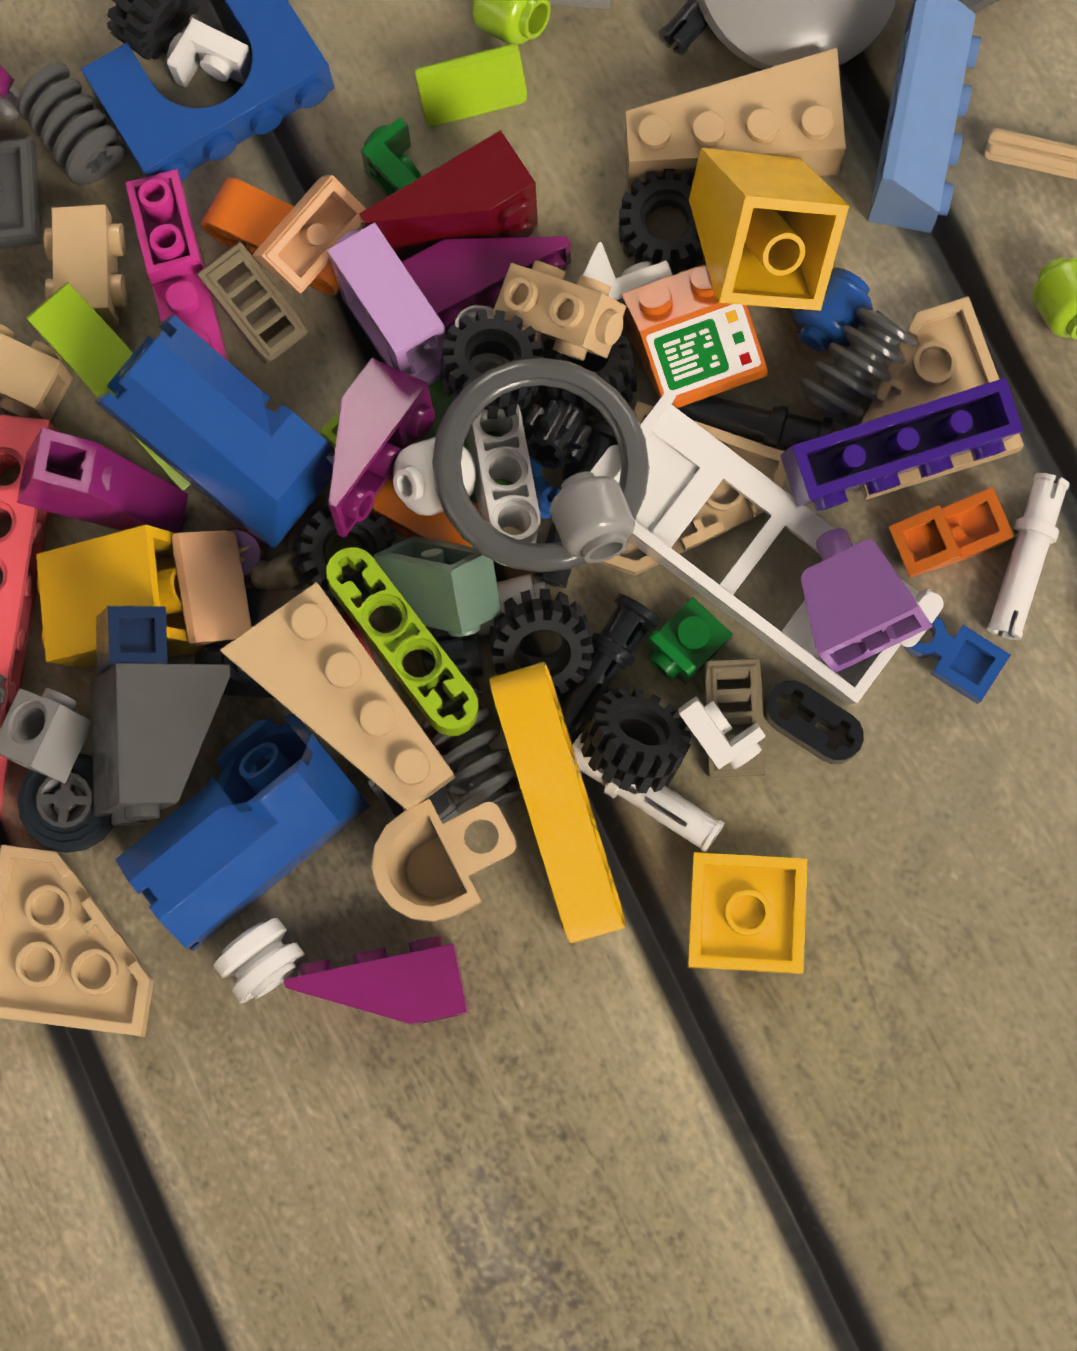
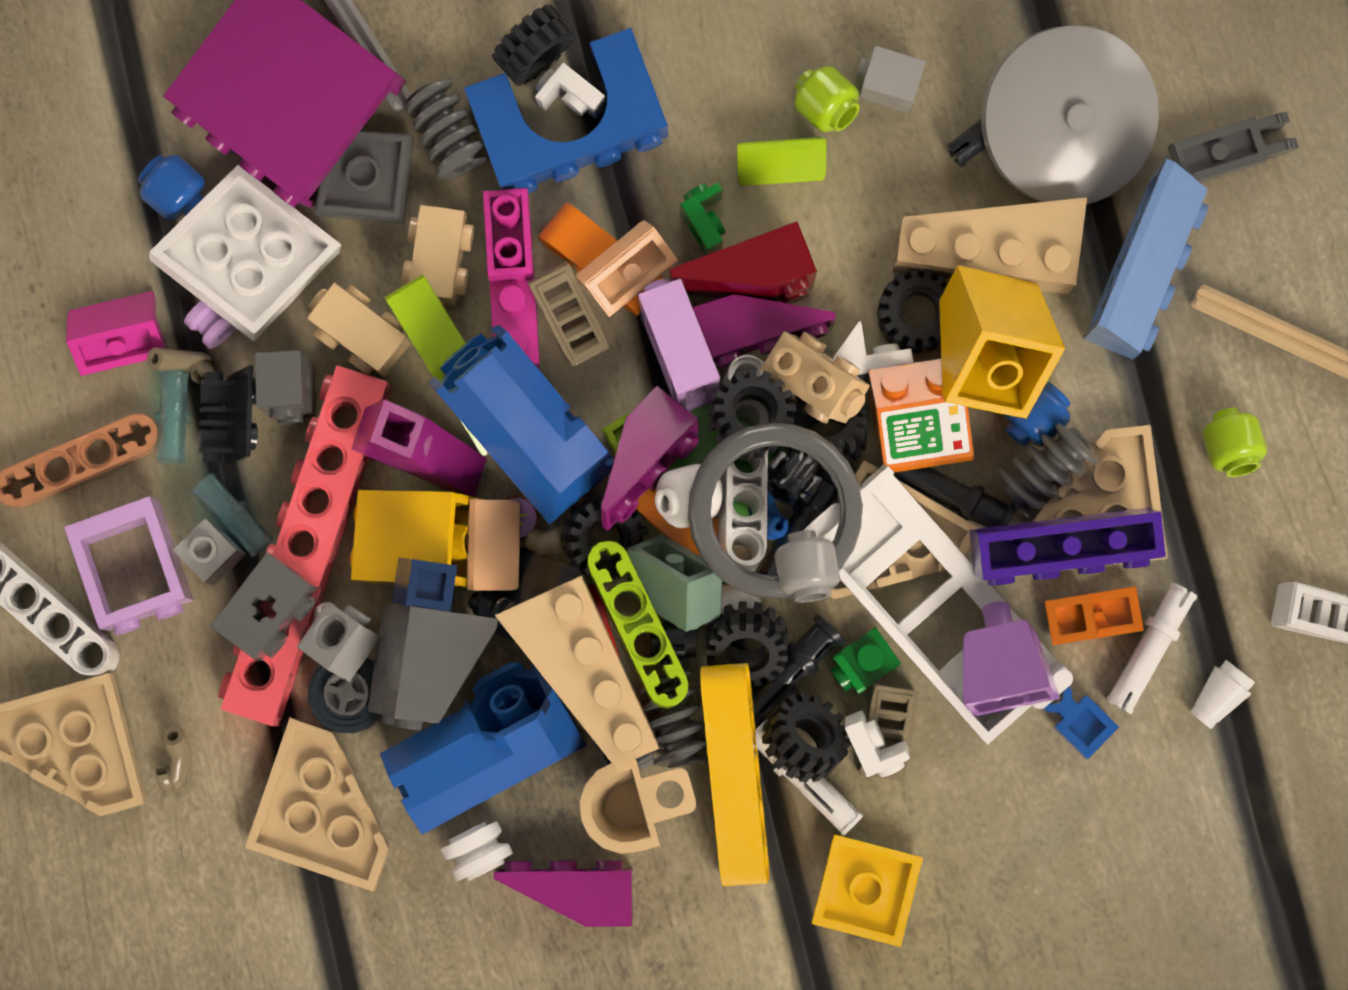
camera: 10 degrees right, 5 degrees up
black beam [764,681,864,764] -> none

